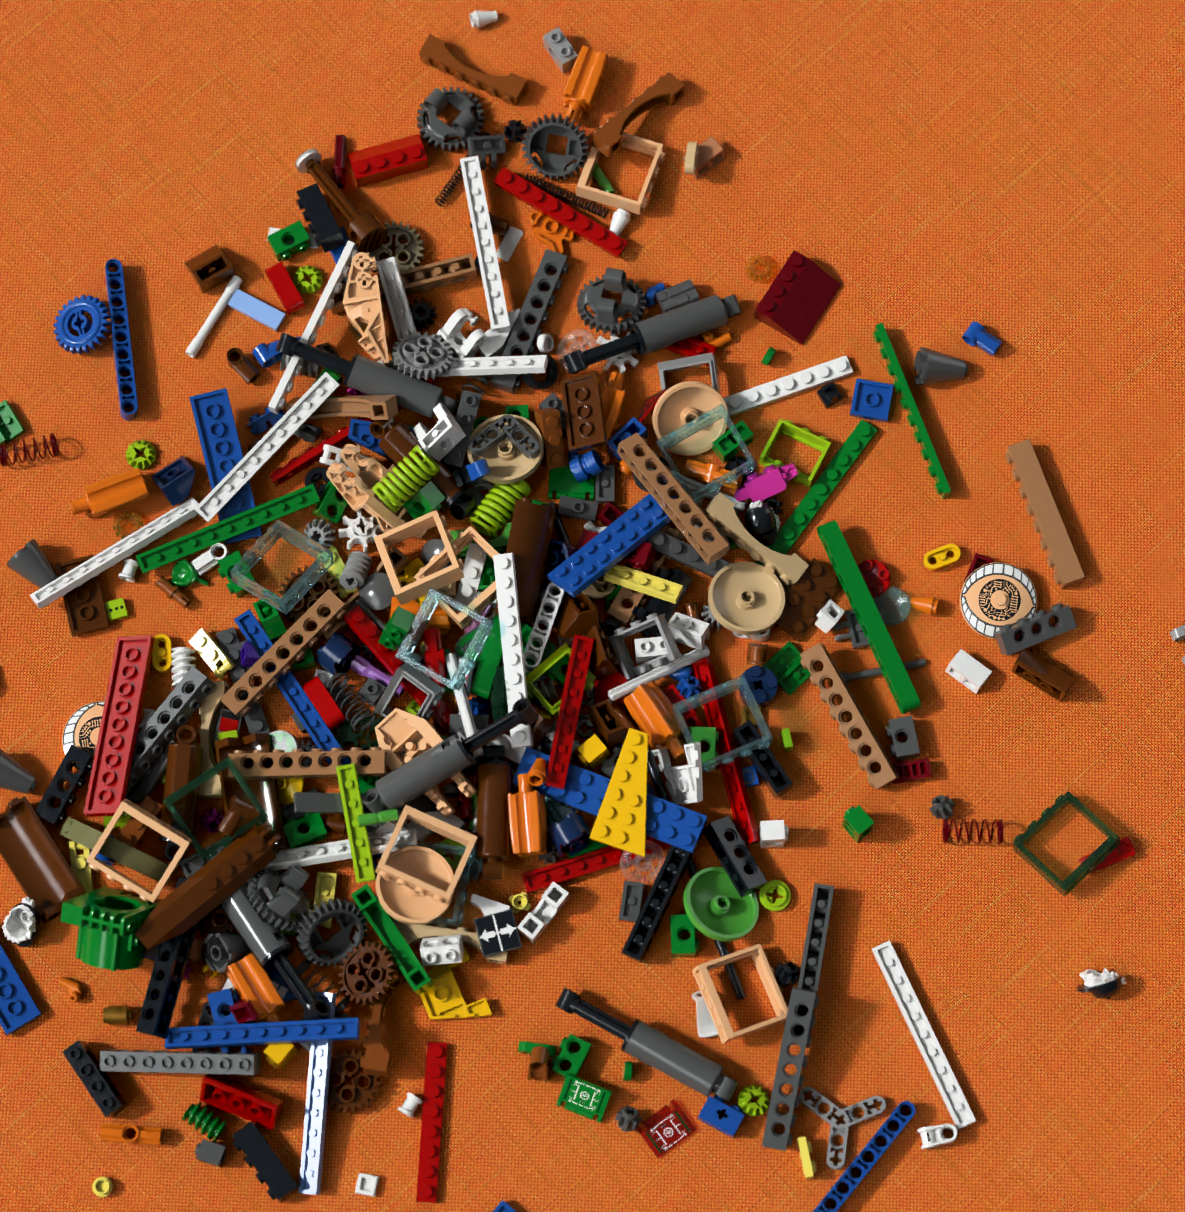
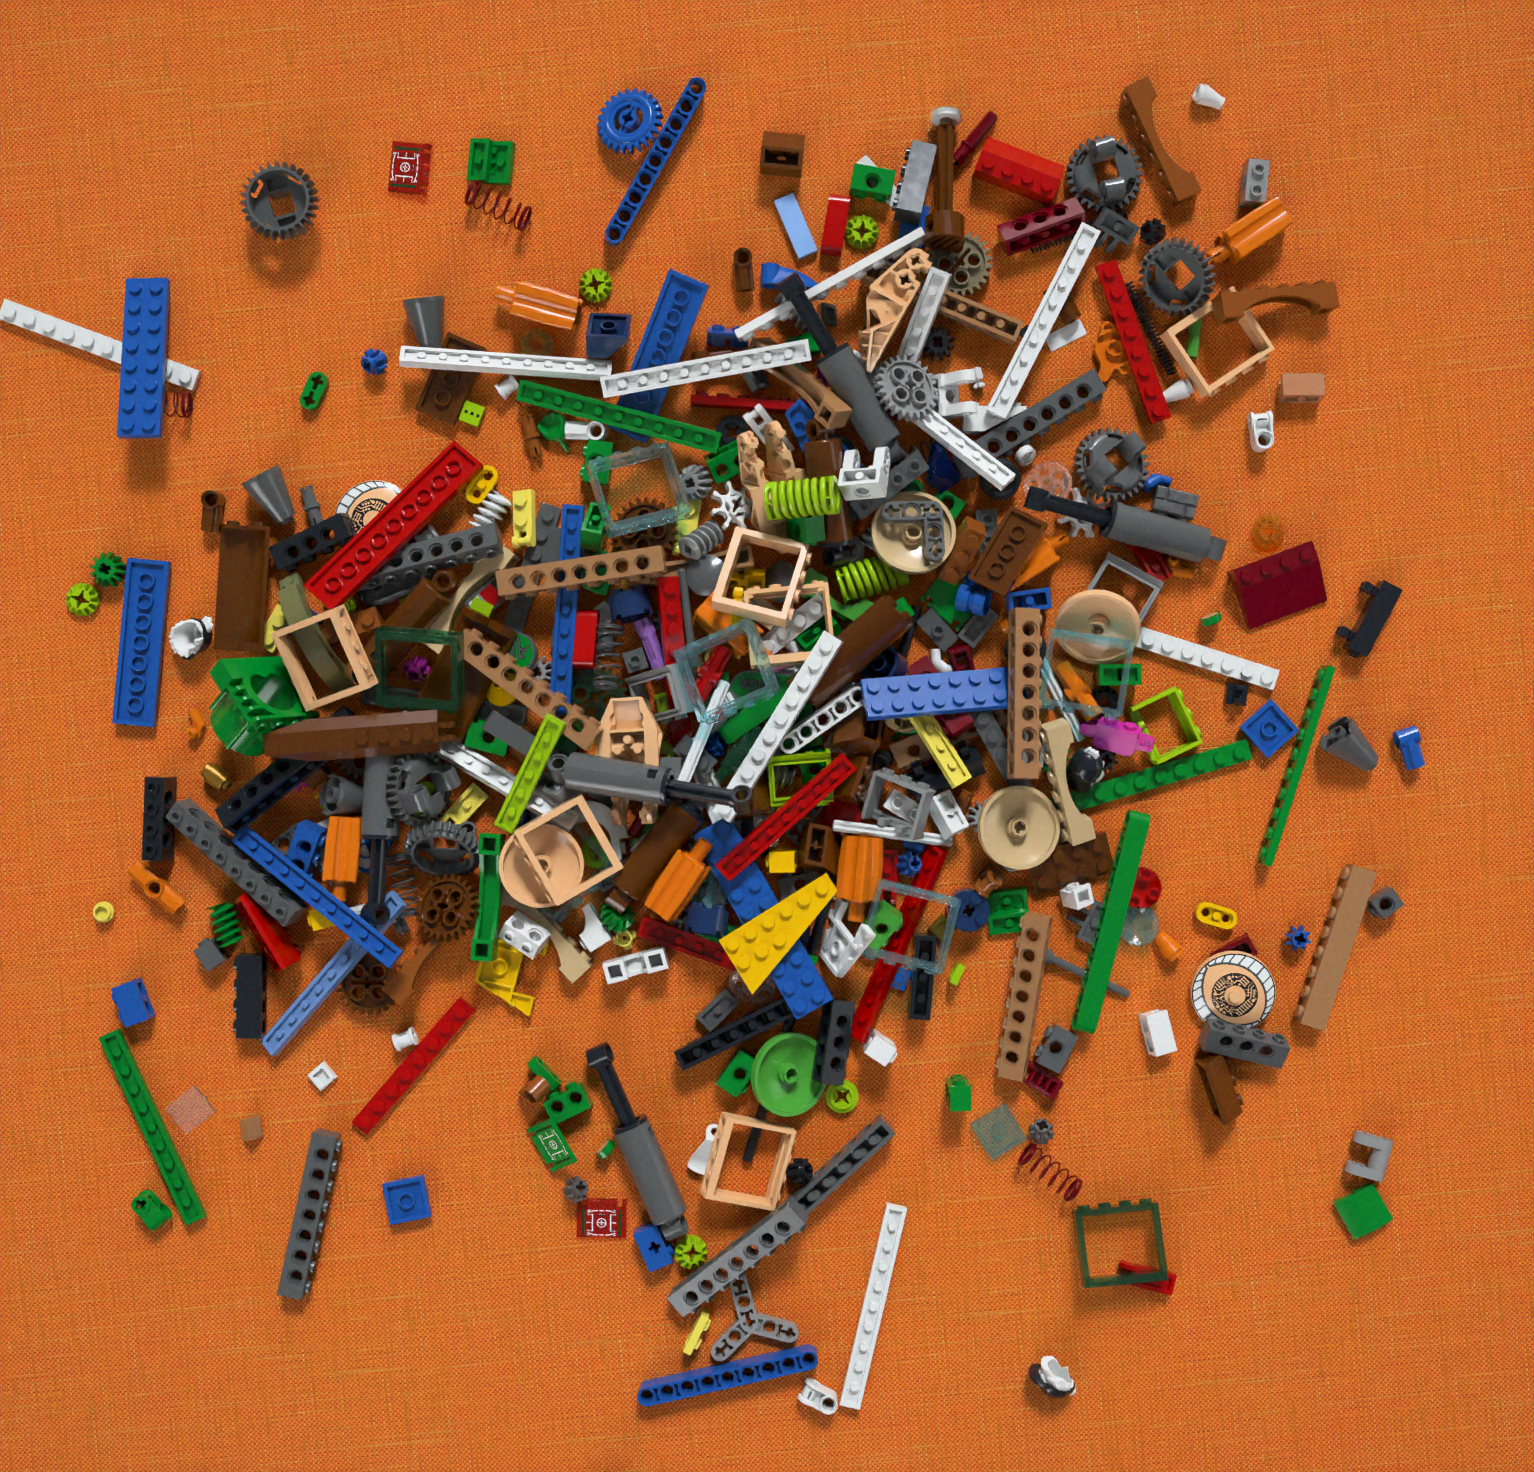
camera: 35 degrees right, 15 degrees up
white piece [185,275,243,358] -> none
reddish brown piece [218,795,253,837] -> none
dark red slope [229,999,260,1024] -> none
dark purple slope [241,640,260,667] -> none
bright green piece [358,808,399,827] -> none
green brick [378,606,415,651] -> none
leg [452,459,491,487] -> none
black tile [474,909,522,958] -> none
orange cone [527,758,546,786] -> none
piece [638,389,666,422] -> none
tan beam [685,142,699,174] -> none
none -> dark grey pin [300,485,323,526]
none -> blue gear [361,348,388,375]
none -> green gear [599,903,636,934]
none -> clear blue slope [926,441,962,493]
none -> clear light blue plate [970,1103,1027,1160]
none -> dark red brick [997,197,1086,257]
none -> white piece [1247,411,1274,453]
none -> blue gear [1284,925,1311,951]
none -> black brick [1335,580,1403,659]
none -> dark grey brick [1367,886,1404,919]

